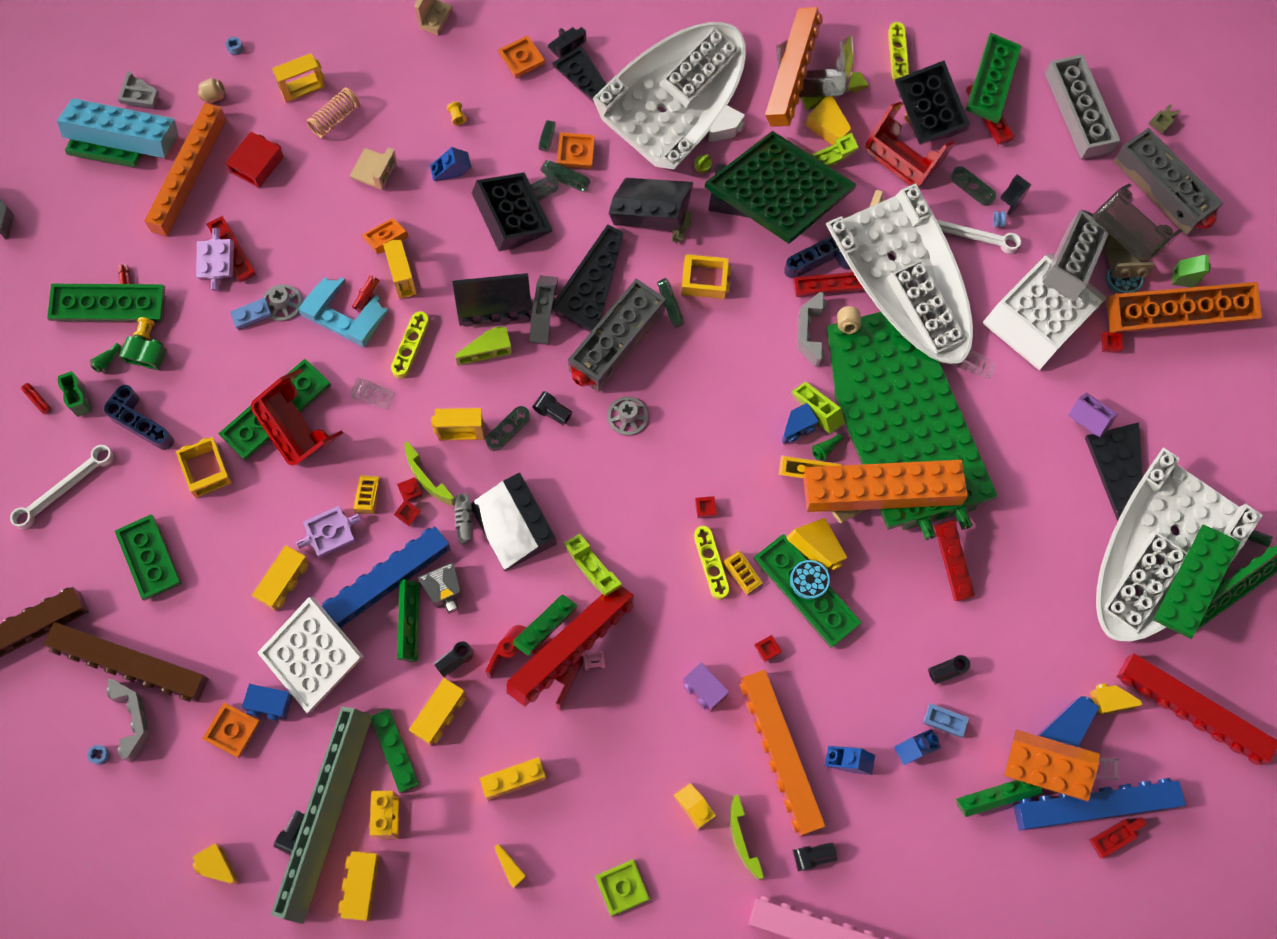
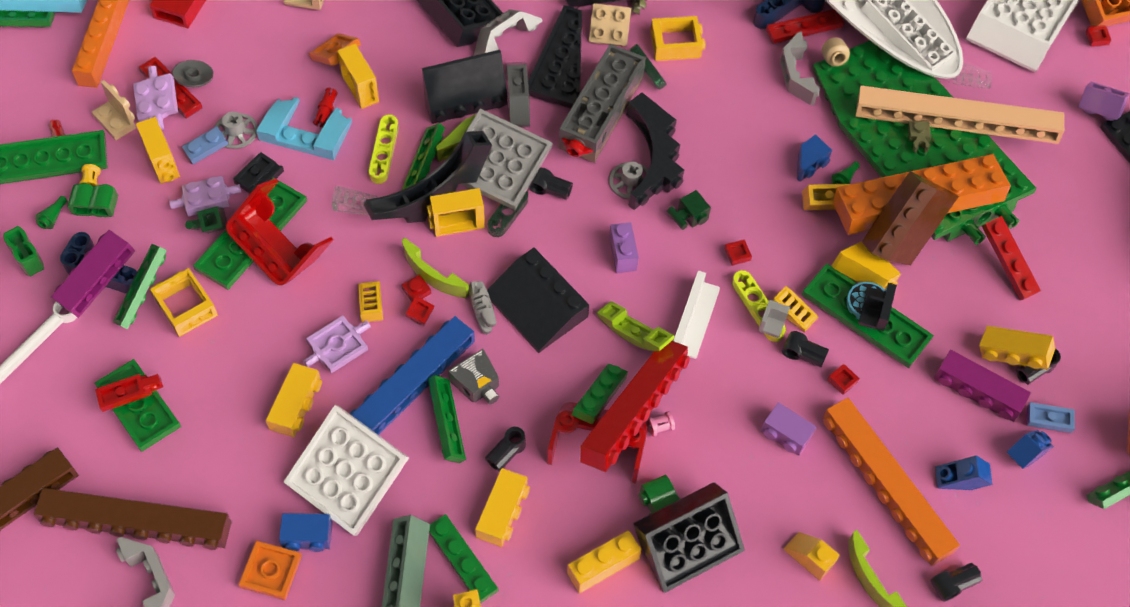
camera: 10 degrees left, 10 degrees down
lime slope [791,382,845,434] -> none
none -> magenta brick [51,230,135,318]
none -> tan bracket [92,80,136,141]
none -> red hinge [95,374,163,412]
none -> green plate [113,244,167,329]
none -> yellow window [136,116,180,184]
none -> lavender plate [169,176,242,216]
none -> dark grey dish [173,60,213,87]
none -> dark green brick [185,206,227,233]
none -> black plate [233,152,284,193]
none -> black arch [364,131,492,223]
none -> green plate [402,123,445,190]
none -> light grey plate [459,109,553,210]
none -> light grey slope [474,9,543,56]
none -> tan bracket [589,4,631,46]
none -> medium lavender brick [609,222,639,273]
none -> black arch [626,92,684,210]
none -> black slope [633,482,745,593]
none -> green brick [638,474,680,515]
none -> dark green brick [667,190,711,230]
none -> white panel [674,271,720,359]
none -> light grey panel [759,300,790,338]
none -> black piece [782,331,829,367]
none -> light nougat brick [856,86,1064,144]
none -> black panel [858,282,897,331]
none -> reddish brown slope [862,171,959,266]
none -> olive plate [908,121,931,153]
none -> magenta brick [934,349,1031,422]
none -> yellow brick [979,325,1055,370]

